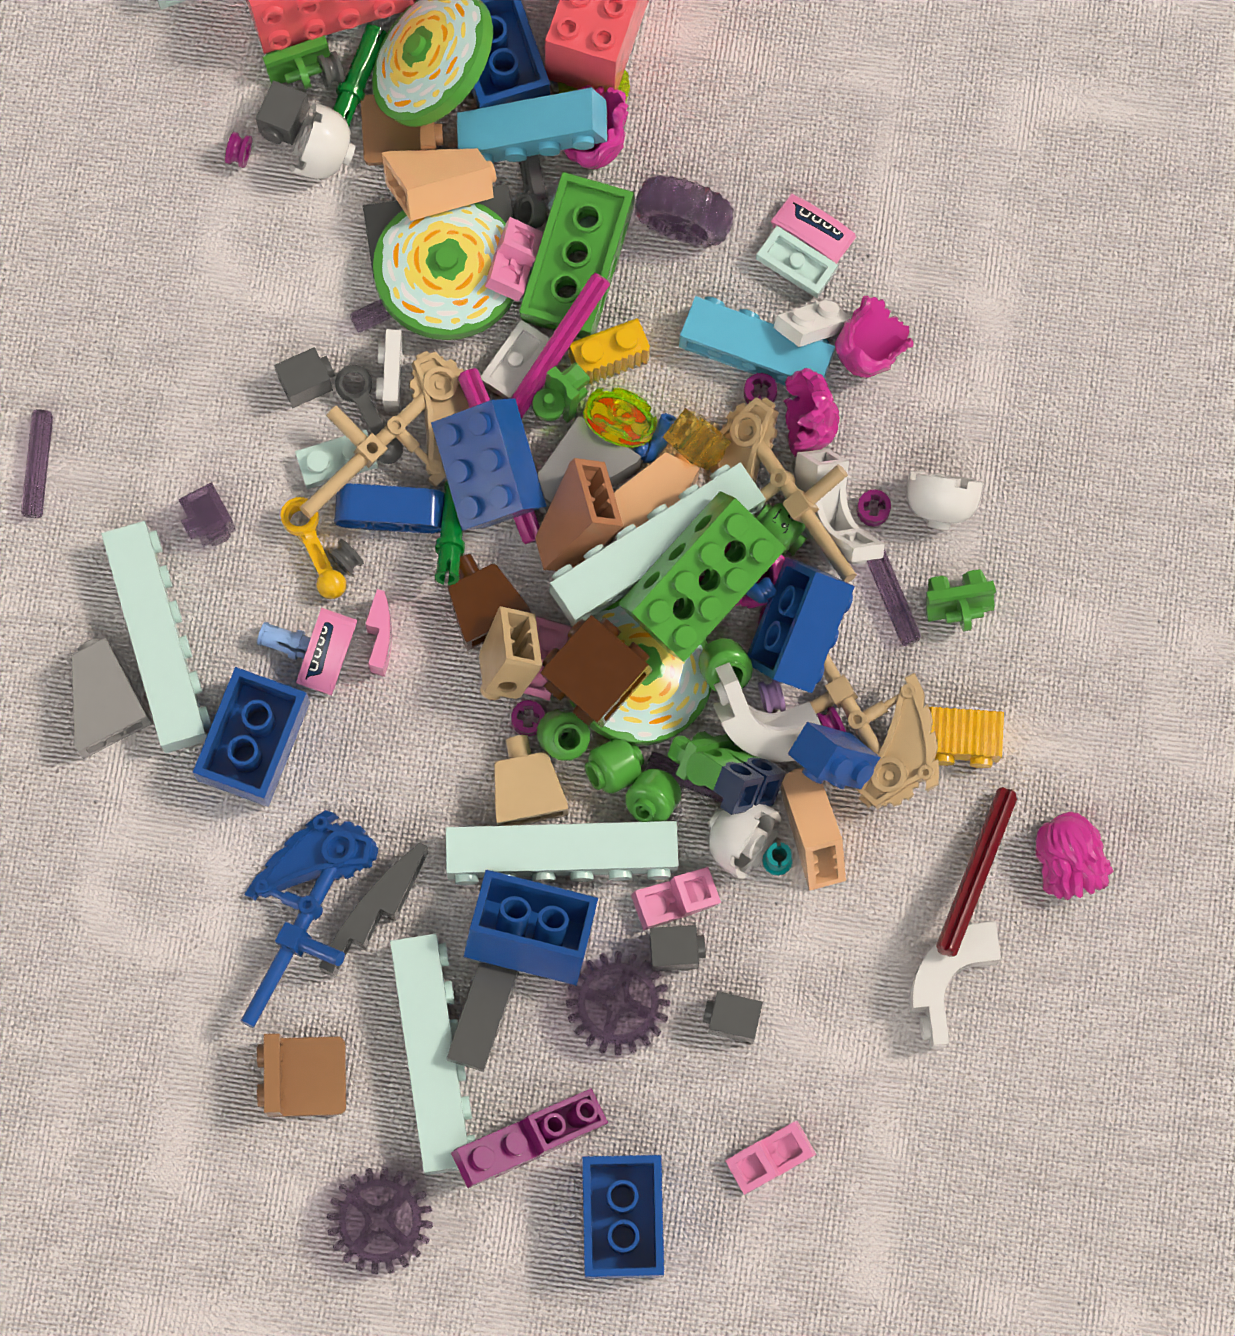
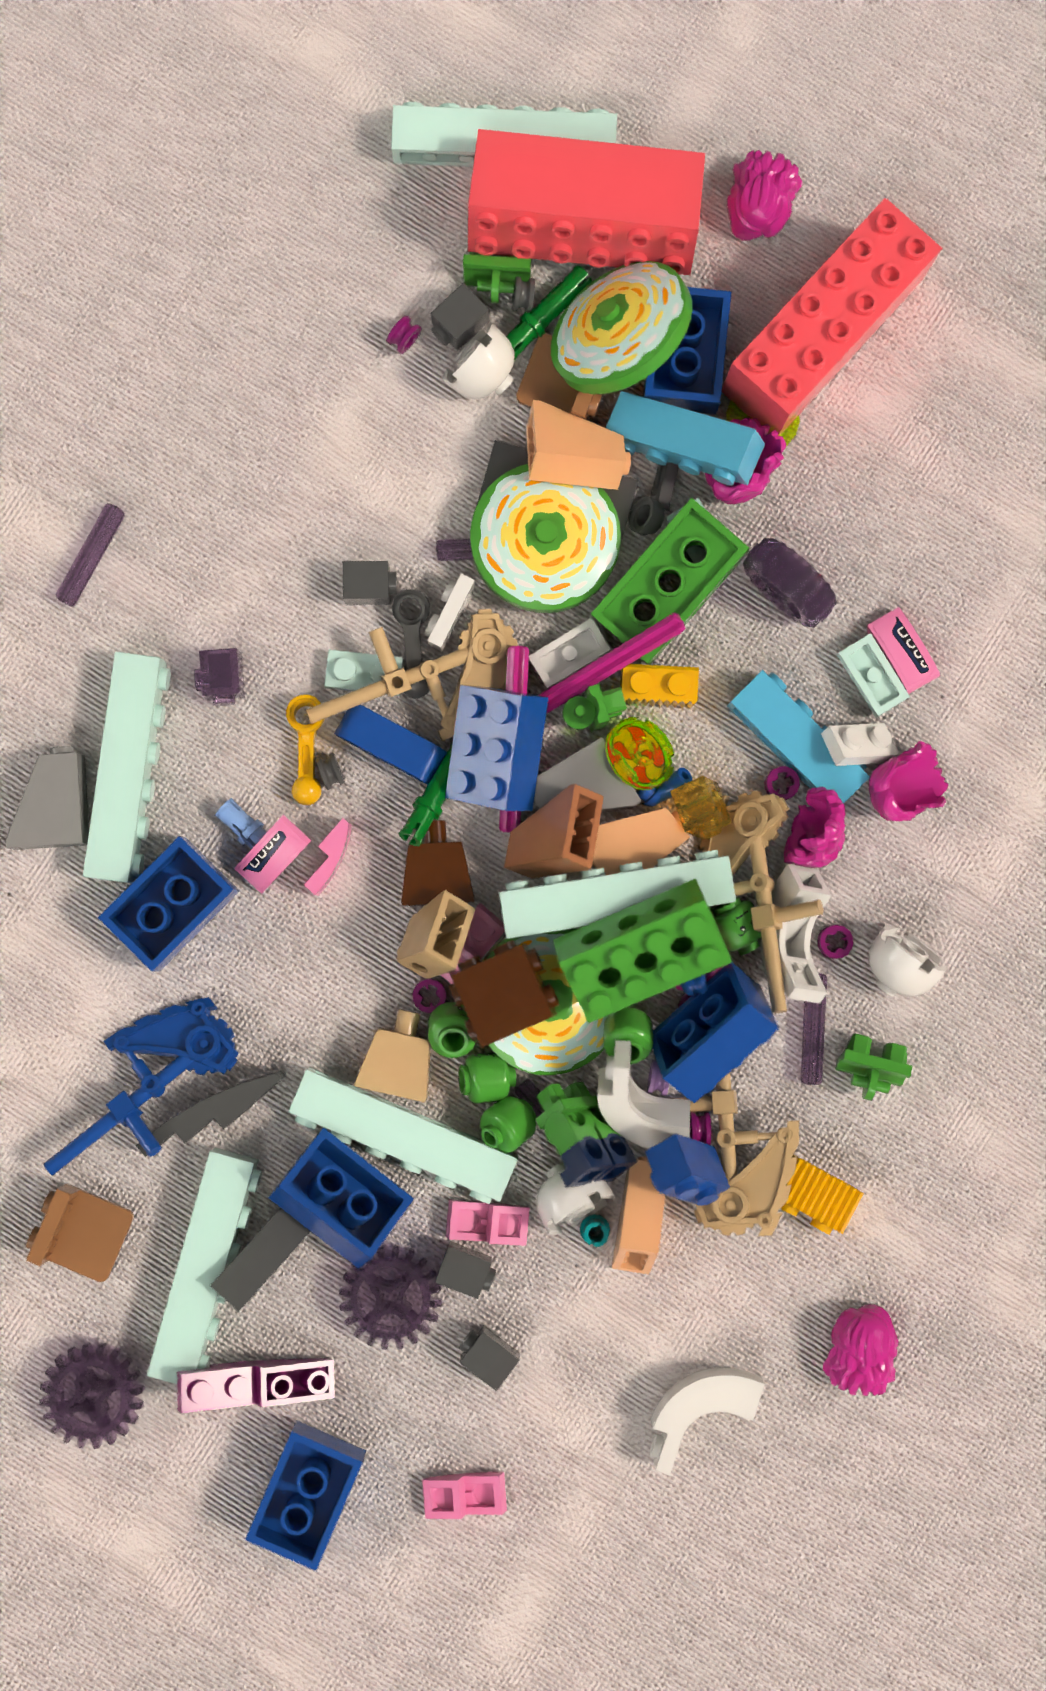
camera: 25 degrees right, 10 degrees up
bright pink slope [485,217,543,302] -> none
dark red axle [936,787,1017,957] -> none

